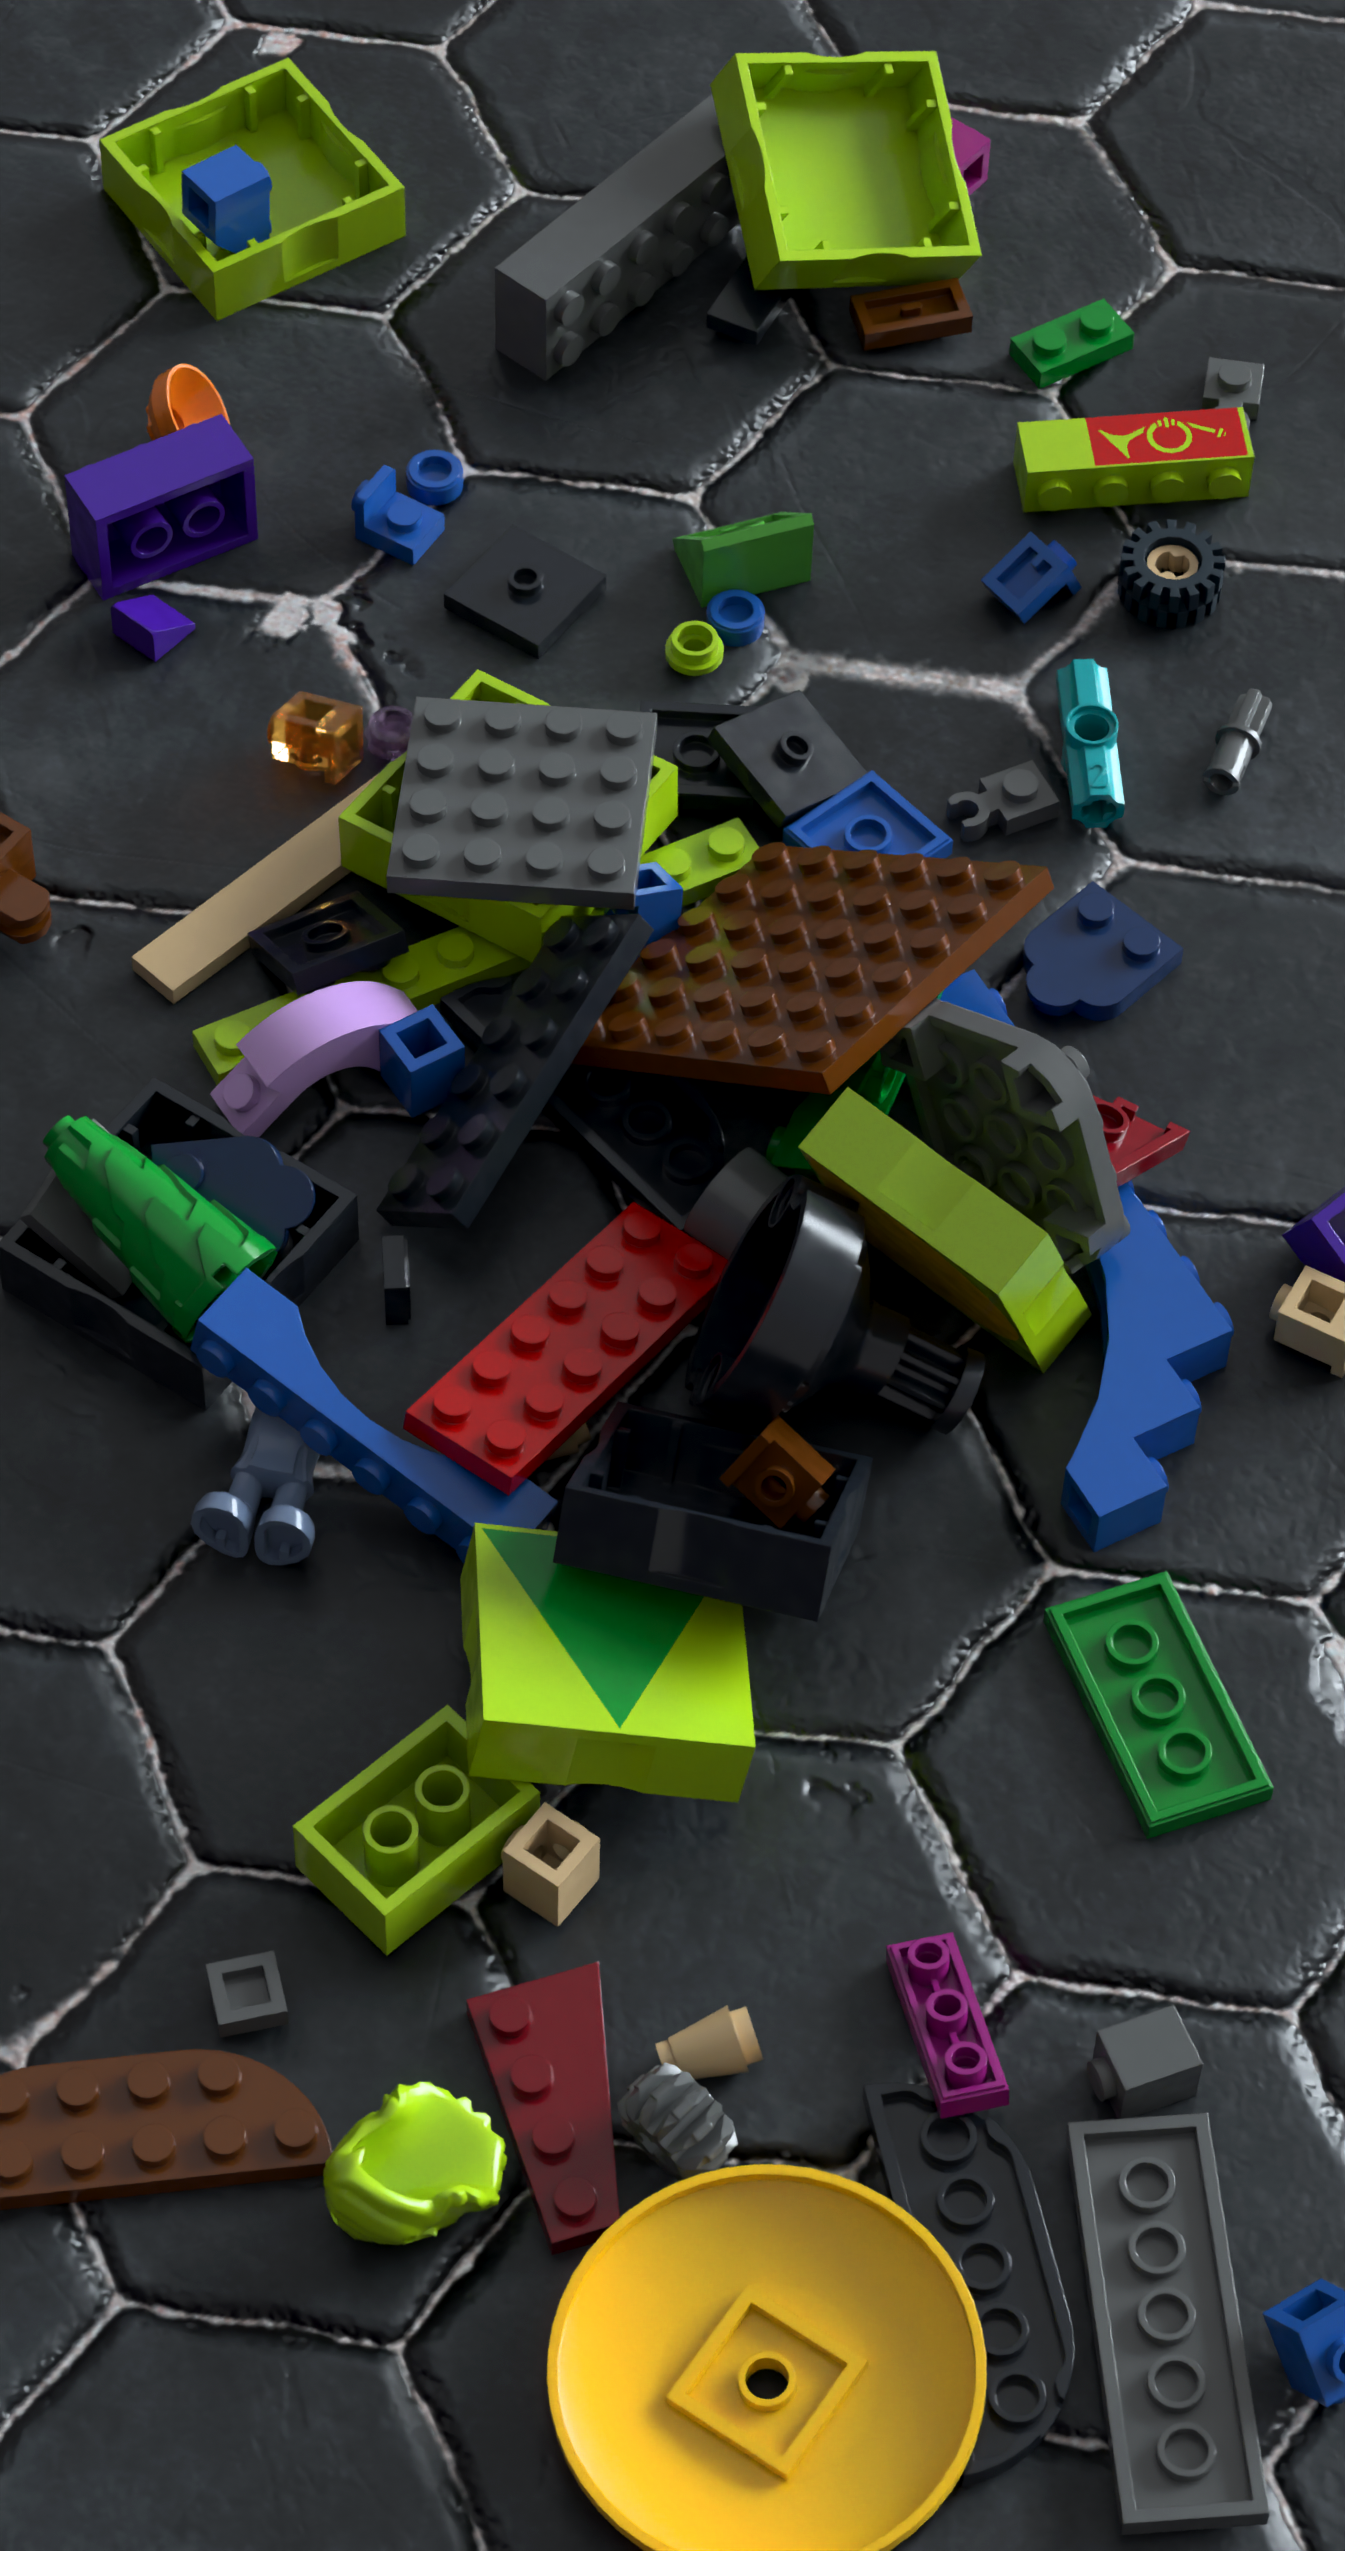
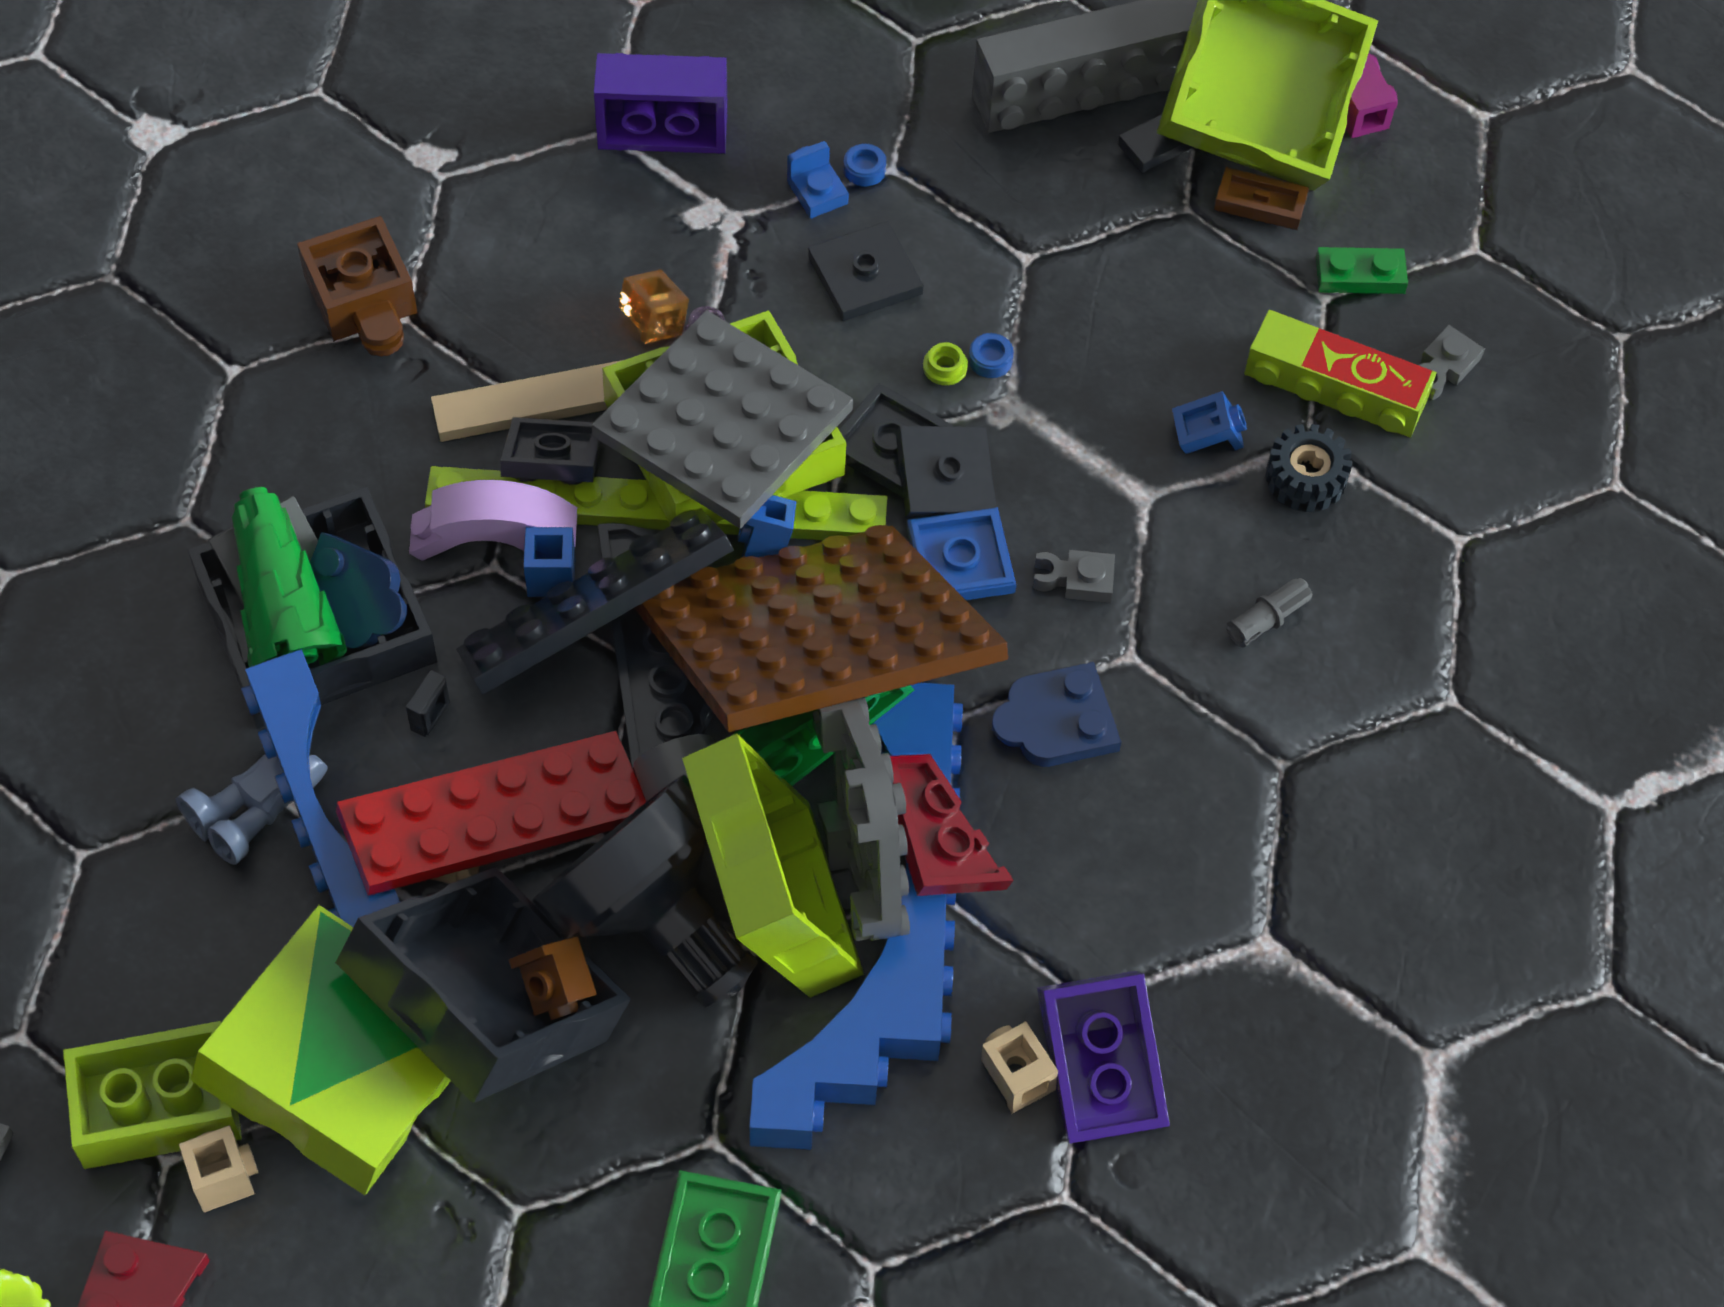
camera: 30 degrees right, 5 degrees up
dark purple slope [110,594,195,662] -> none
orange piece [146,364,230,441] -> none
bright green slope [672,512,814,607] -> none
teal piece [1055,659,1125,828] -> none

